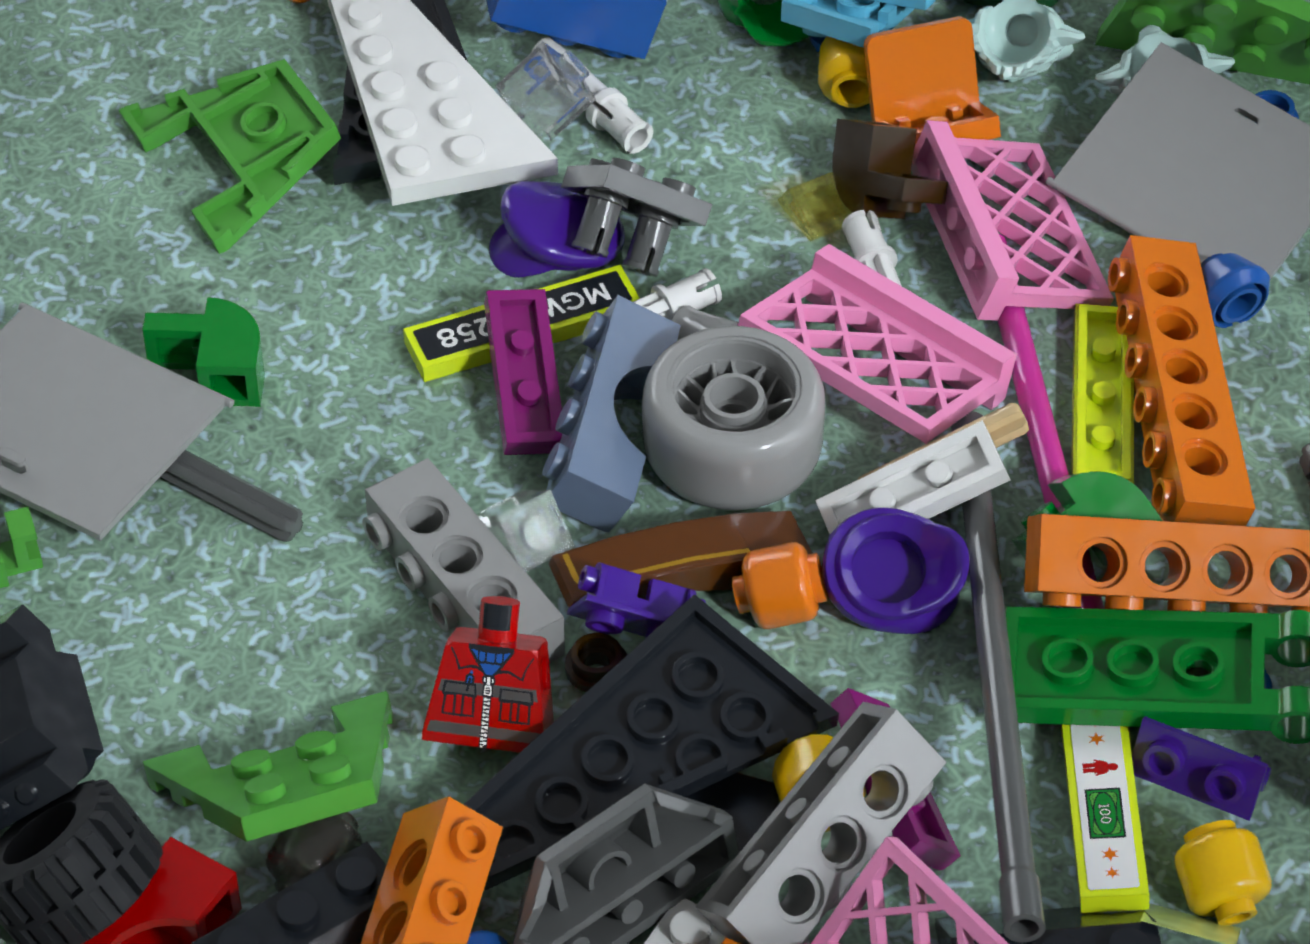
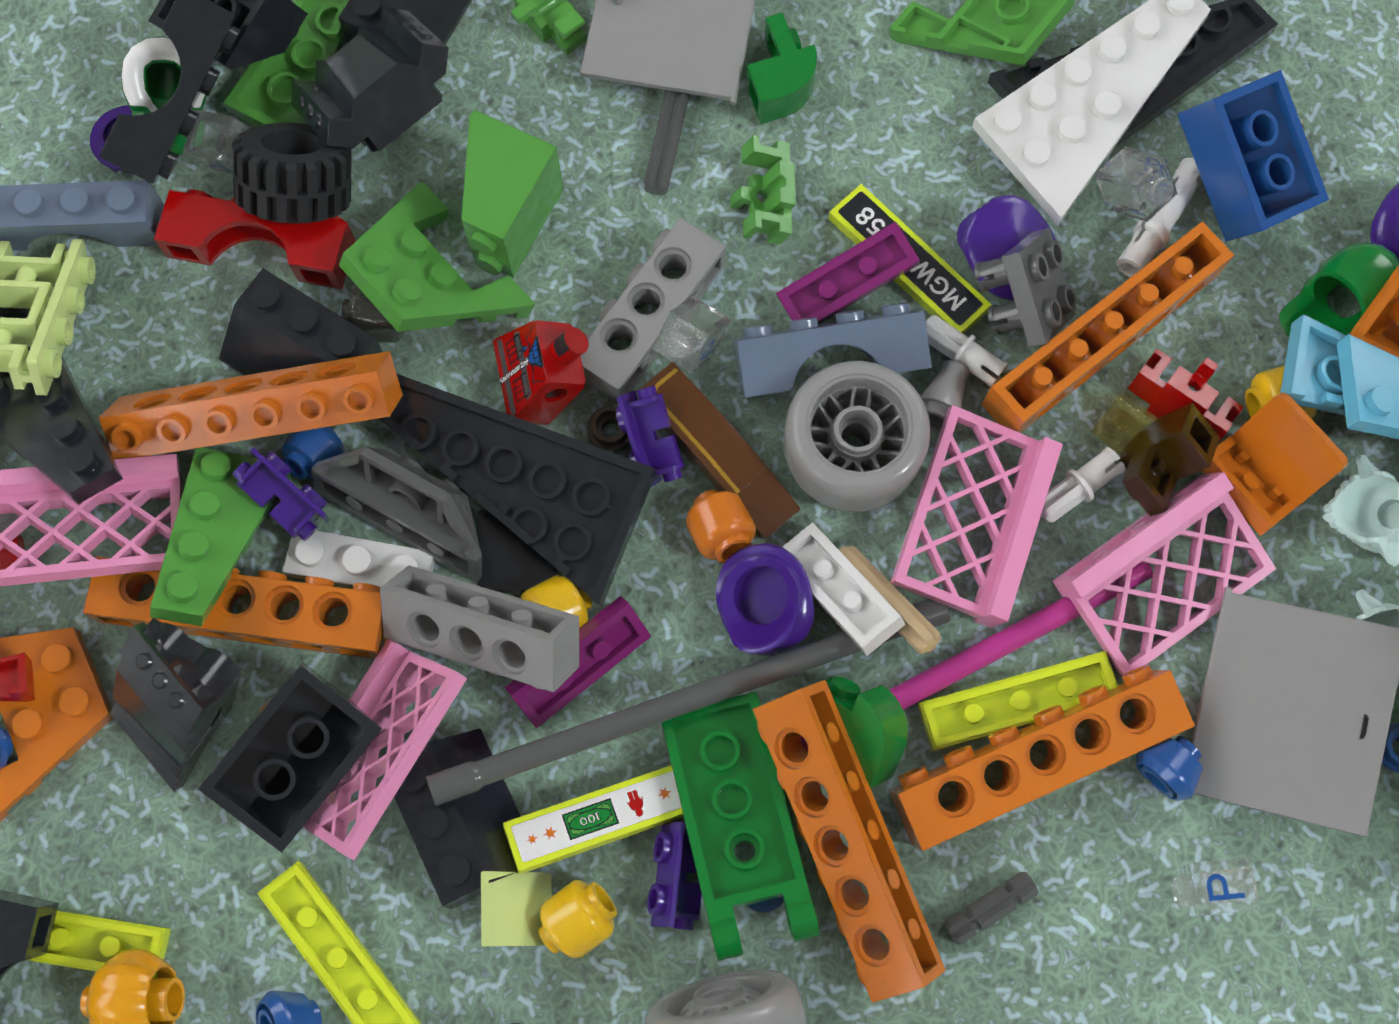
camera: 70 degrees right, 25 degrees up
none -> bright green slope [461,110,564,278]
none -> bright green piece [730,135,796,245]
none -> orange brick [981,221,1234,433]
none -> red piece [1127,349,1244,443]

